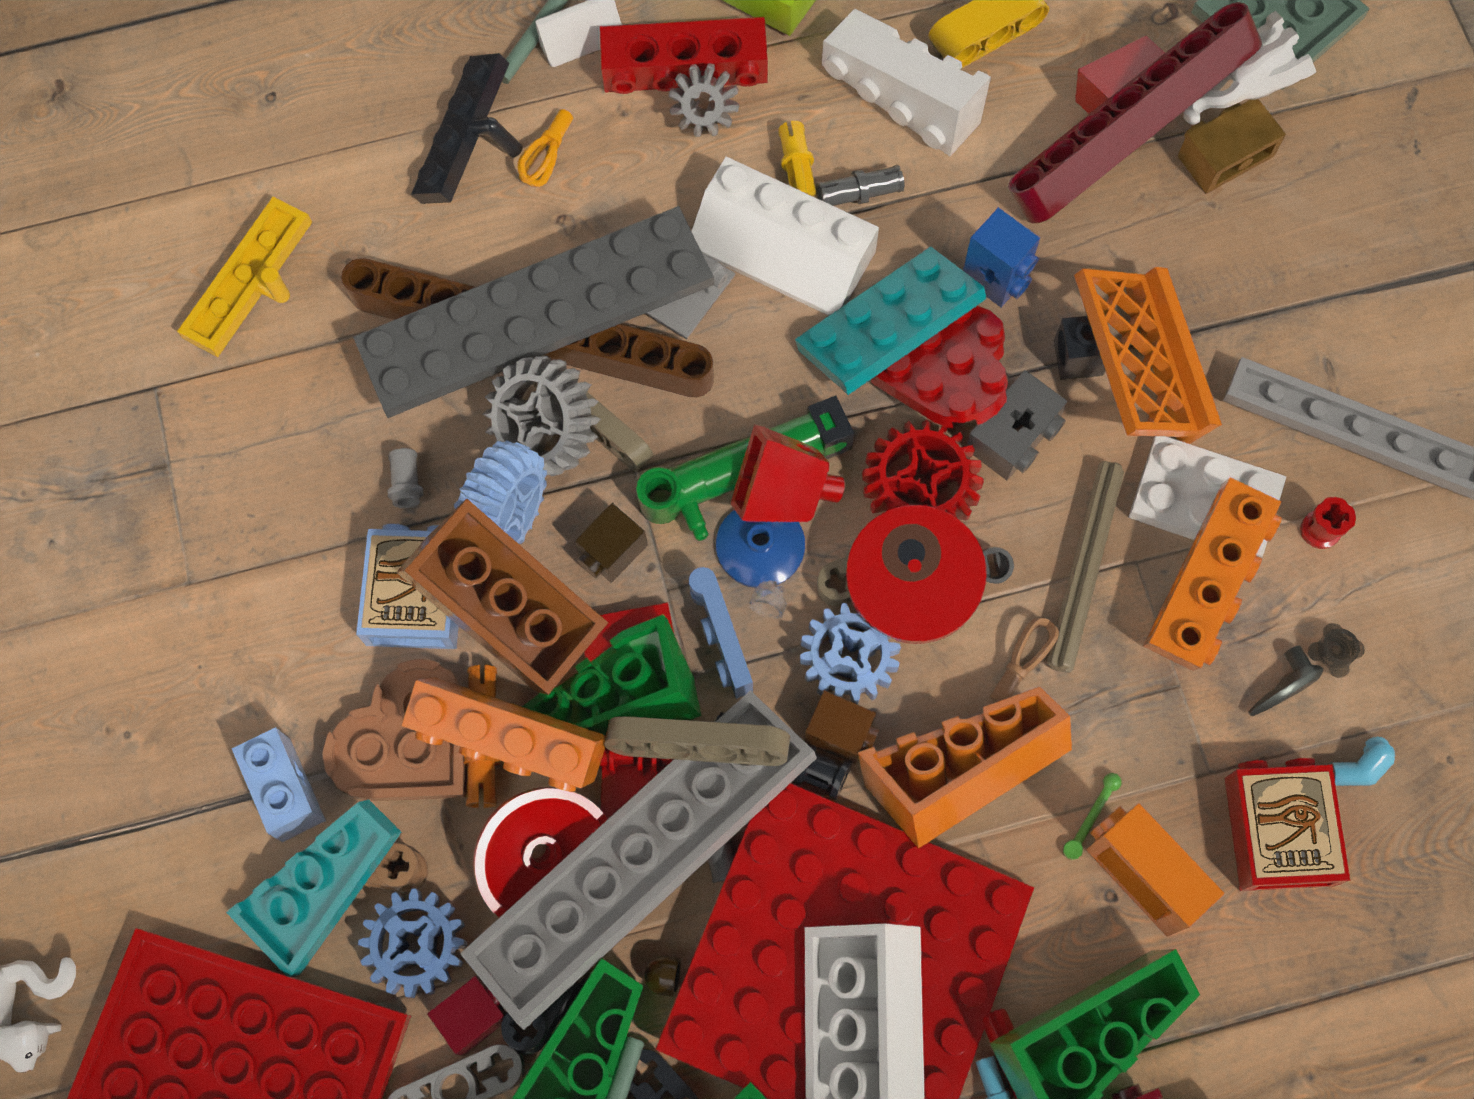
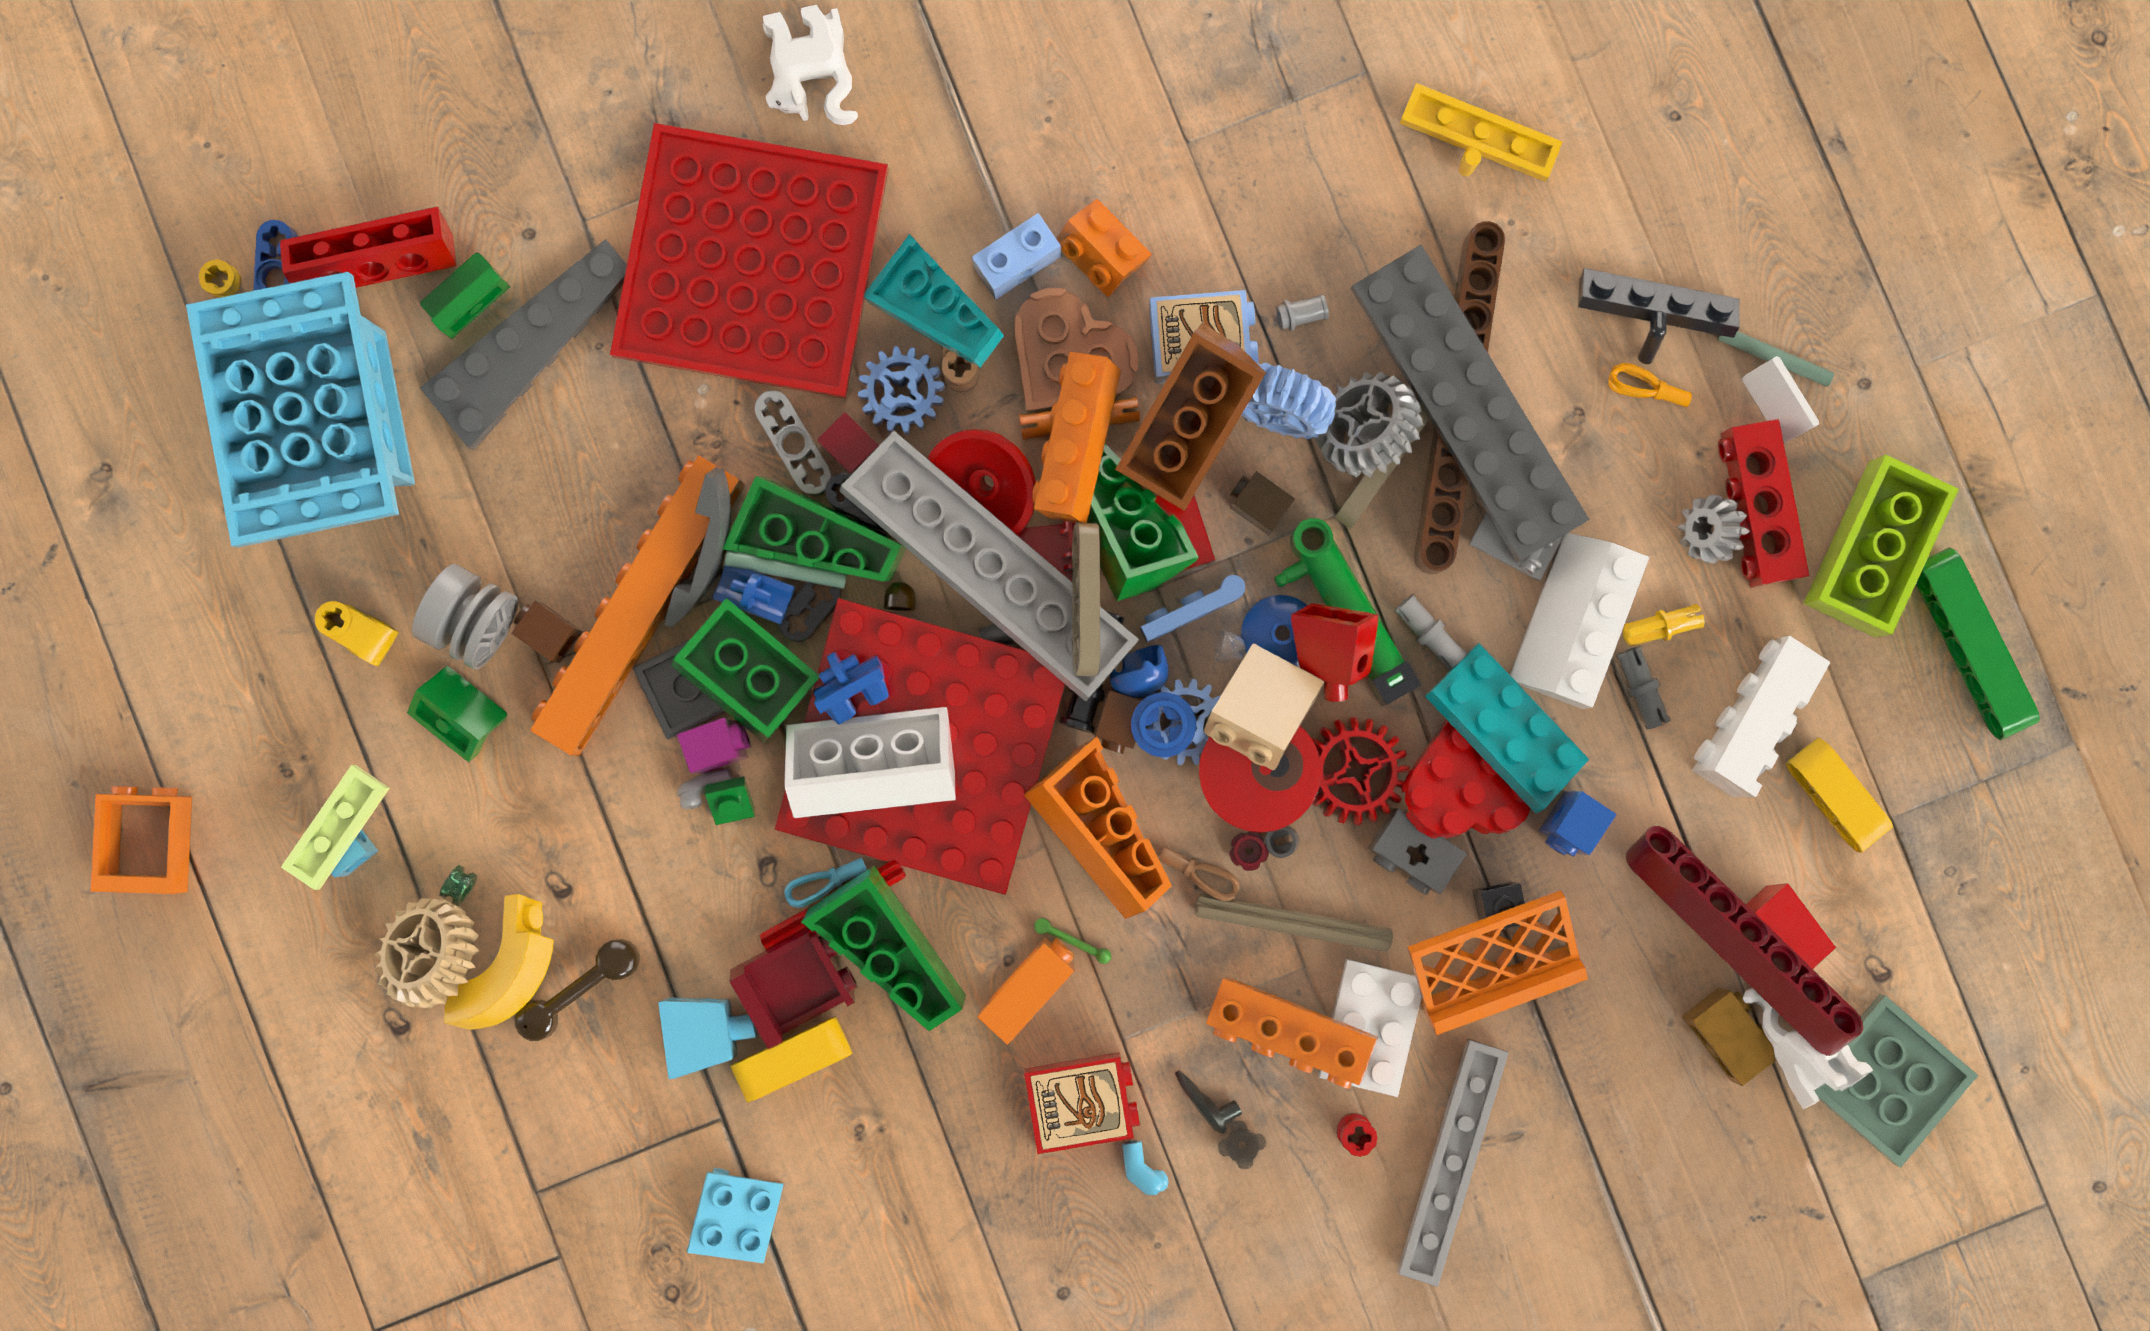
camera: 80 degrees right, 15 degrees up
none -> blue hips [813,652,889,725]
none -> orange bracket [1056,199,1152,297]
none -> blue hair [1110,645,1169,698]
none -> blue gear [1131,692,1196,757]
none -> tan panel [1204,643,1324,770]
none -> dark red plate [1229,831,1269,871]
none -> light grey pin [1394,594,1467,670]

